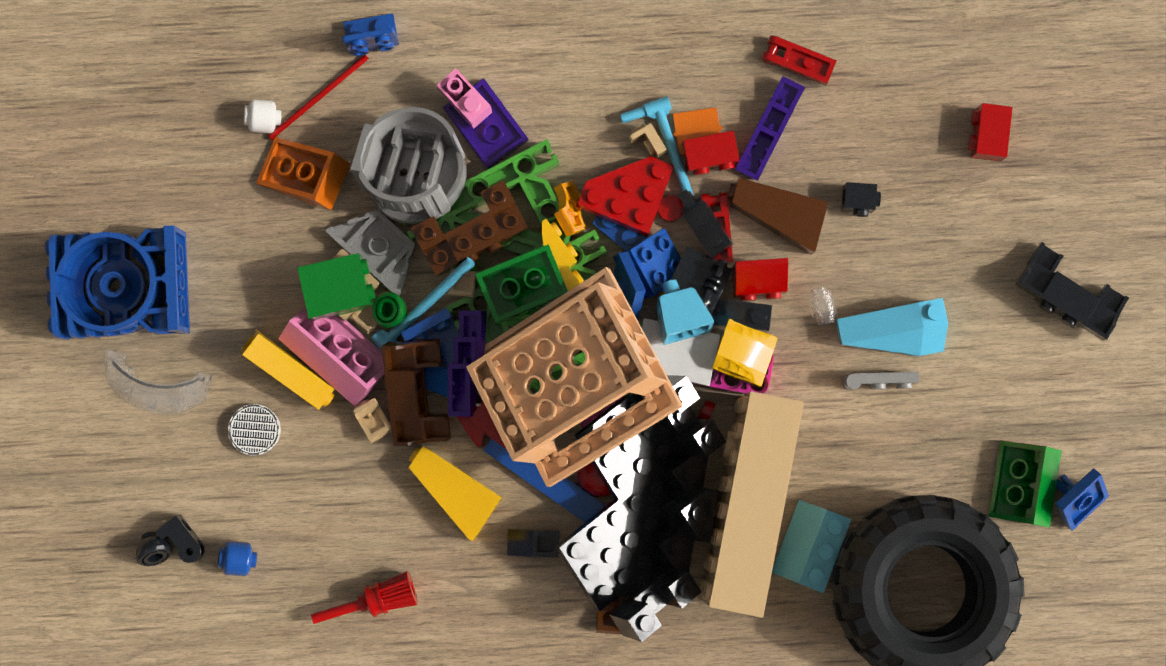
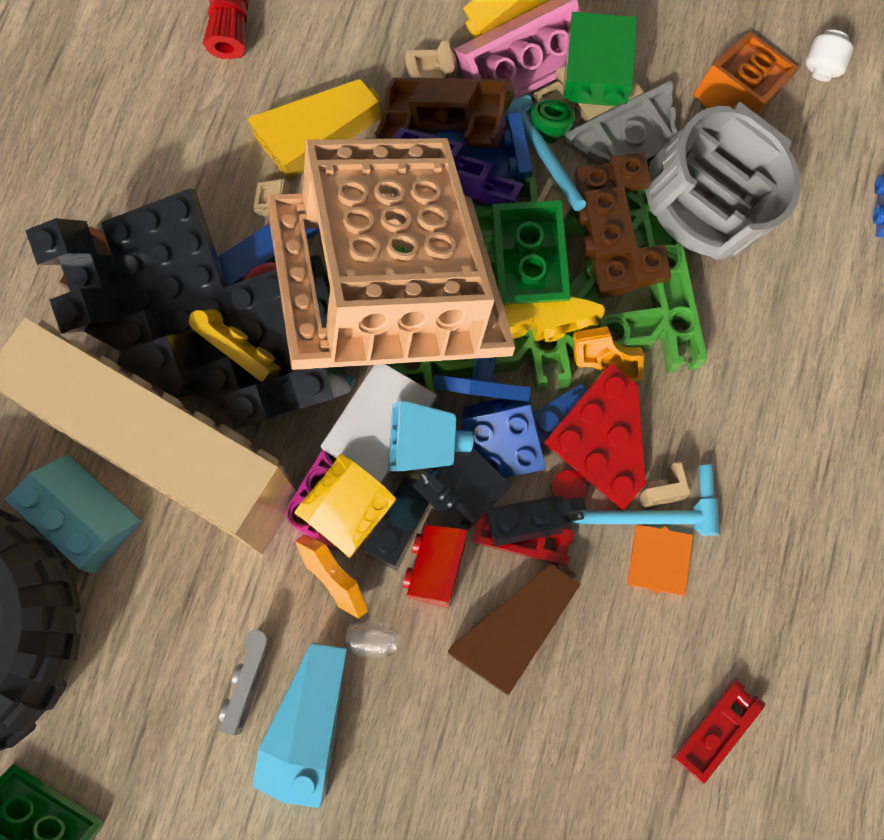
camera: 110 degrees right, 10 degrees down
red axle [268,55,369,140] -> none
bright pink slope [437,68,492,129] -> none
dark purple tile [442,78,529,170] -> none
black slope [507,529,560,558] -> none
red brick [682,130,740,176] -> none
red tile [697,400,716,420] -> none
dark purple slope [735,76,805,181] -> none
black brick [841,182,881,217] -> none
none -> yellow plate [189,309,282,382]
none -> tan tile [253,179,290,216]
none -> light orange tile [295,534,368,619]

